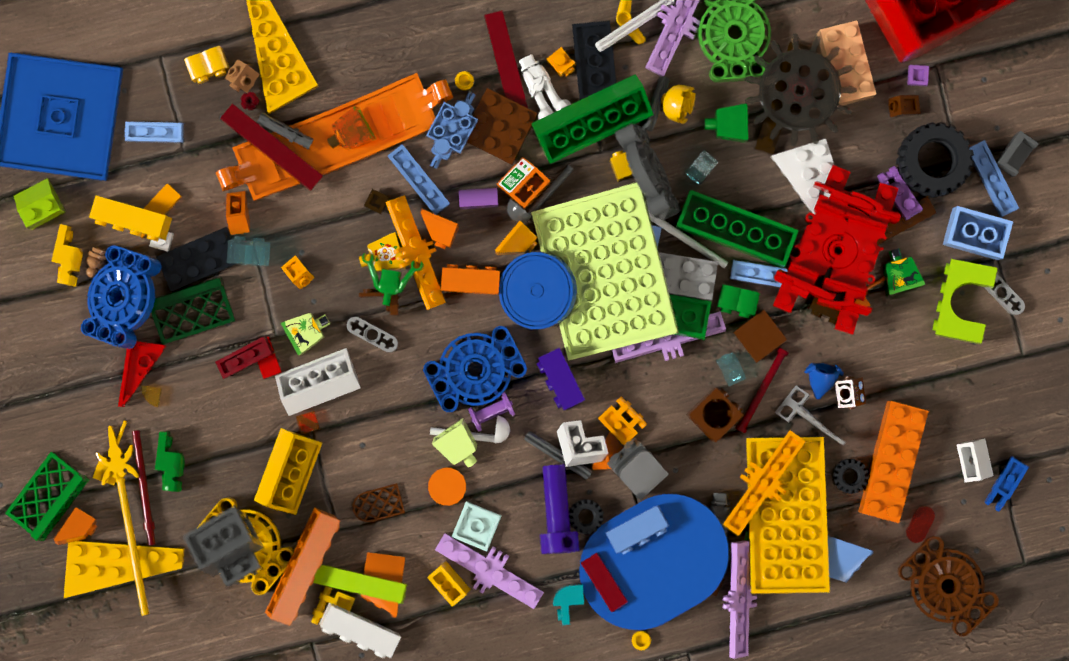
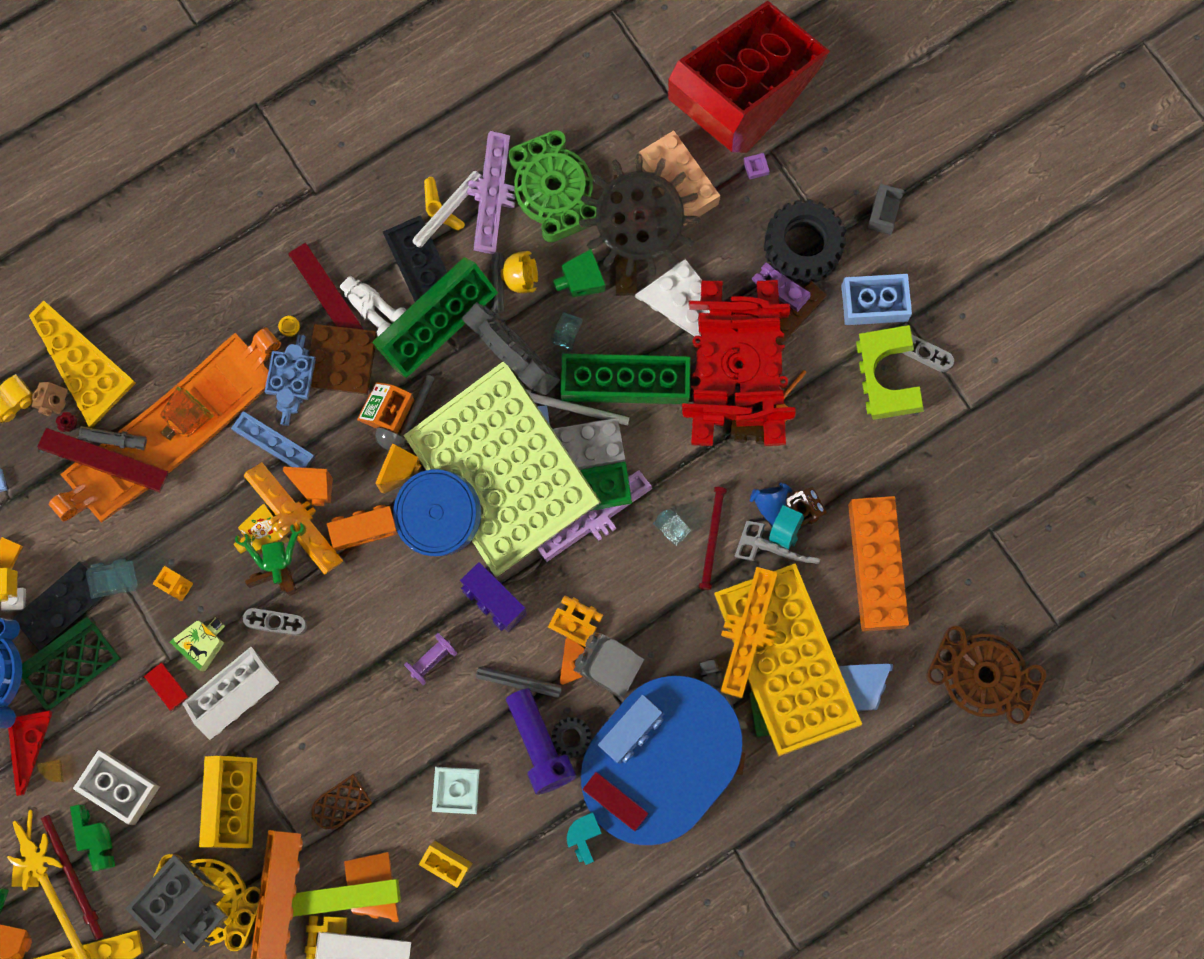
camera: 20 degrees left, 10 degrees down
dark red plate [215,336,274,379] -> none
orange slope [226,191,250,235] -> none
clear orange tile [296,411,320,435] -> none
dark brown plate [364,189,390,215] -> none
blue piece [423,326,527,412] -> none
orange tile [428,468,466,506] -> none
white piece [430,415,510,444] -> none
yellowish green torso [432,418,477,467] -> none
lavender hinge [435,533,544,609] -> none
medium lavender brick [459,188,498,209] -> none
light orange bracket [546,47,576,77] -> none
white brick [557,420,608,467] -> none
yellow brick [610,150,633,182] -> none
yellow tile [631,630,651,650] -> none
reddish brown brick [686,388,744,443] -> none
green brick [717,284,760,318] -> none
lavender hinge [723,540,757,659] -> none
light blue tile [730,260,788,287] -> none
reddish brown tile [733,309,787,363] -> none
black tyre [832,459,869,494] -> none
torso [883,248,925,296] -> none
reddish brown bracket [889,95,920,117] -> none
clear red tile [906,506,935,543] -> none
white brick [957,438,994,482] -> none
medium blue plate [969,140,1019,218] -> none
blue hinge [984,457,1029,512] -> none
none -> white brick [73,750,160,825]
none -> teal brick [769,505,804,549]

